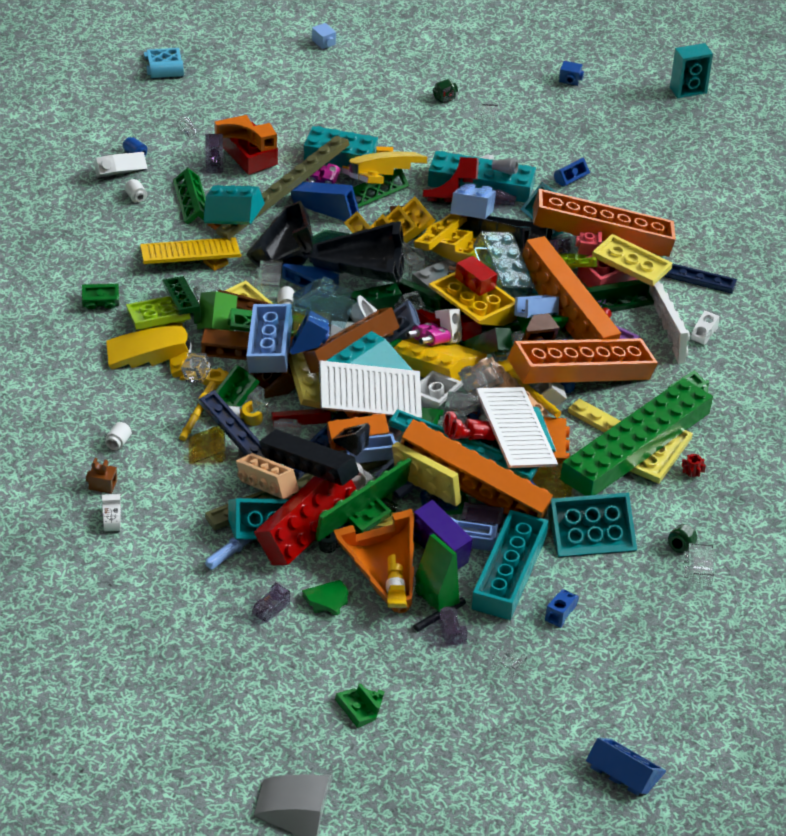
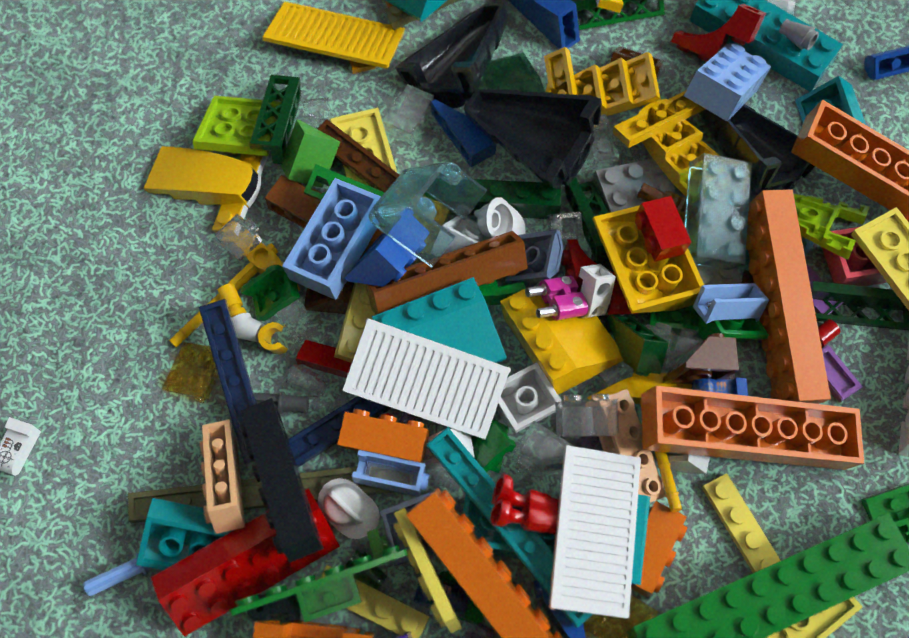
camera: 25 degrees right, 25 degrees up
green bracket [82,284,119,309] -> none
dark orange brick [86,458,117,494] -> none
white brick [105,422,132,450] -> none
white brick [277,286,296,310] -> none
black slope [333,423,370,456] -> none
clear purple cone [492,189,516,206] -> none
clear purple leg [547,238,571,254] -> none
coral brick [575,231,602,255] -> none

